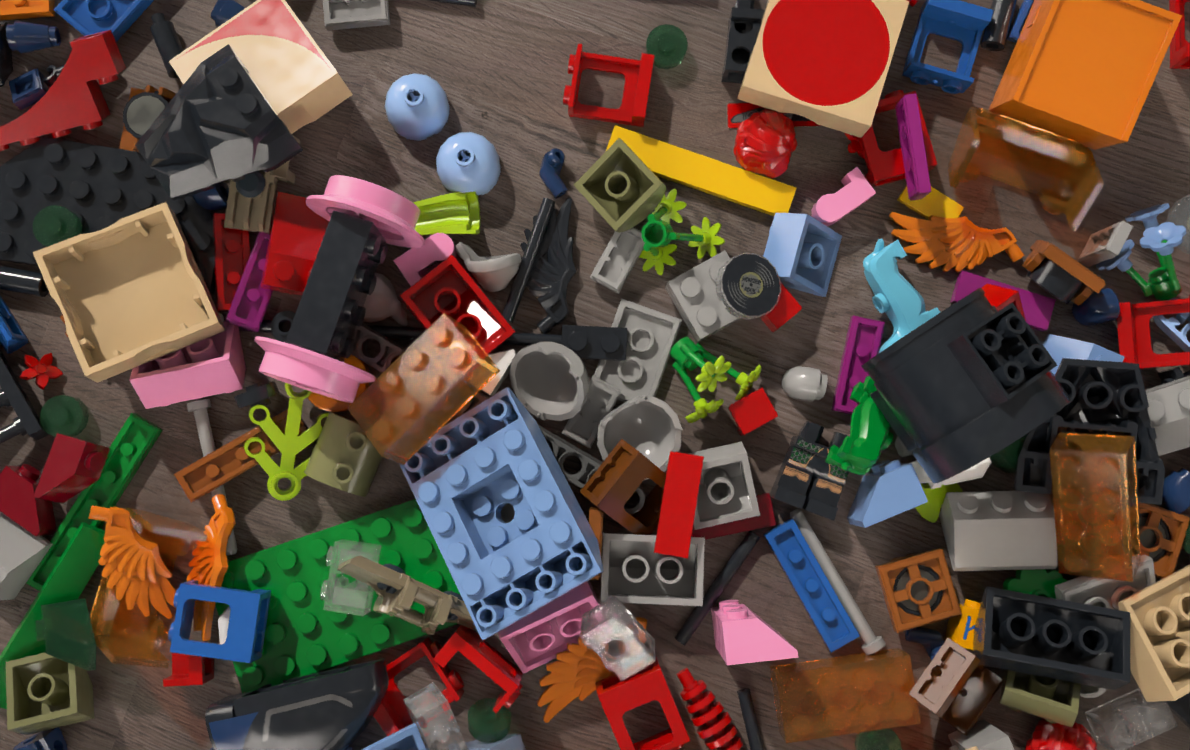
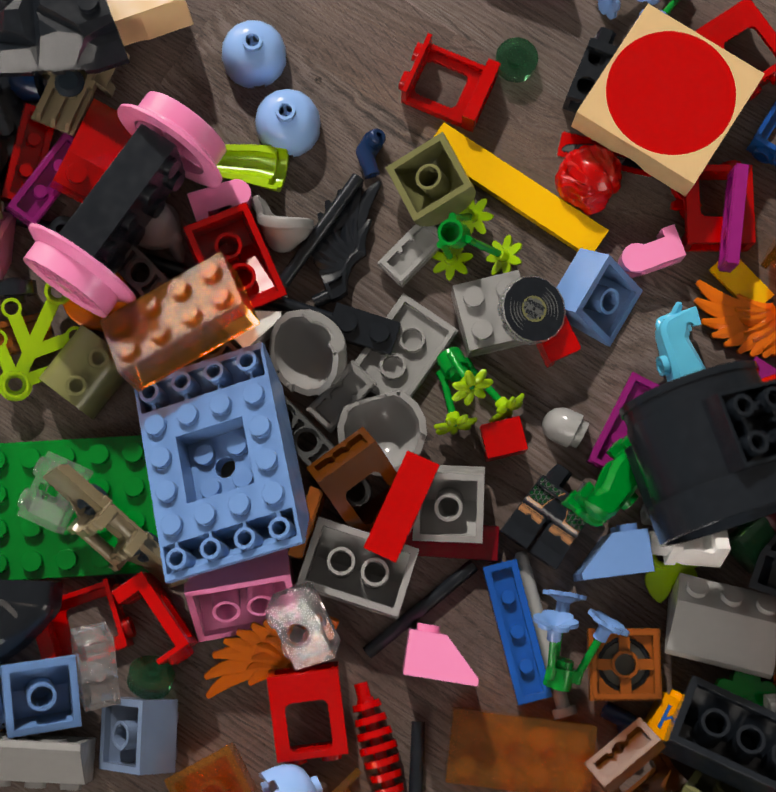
camera: 15 degrees right, 5 degrees down
none -> plant [533,589,630,692]

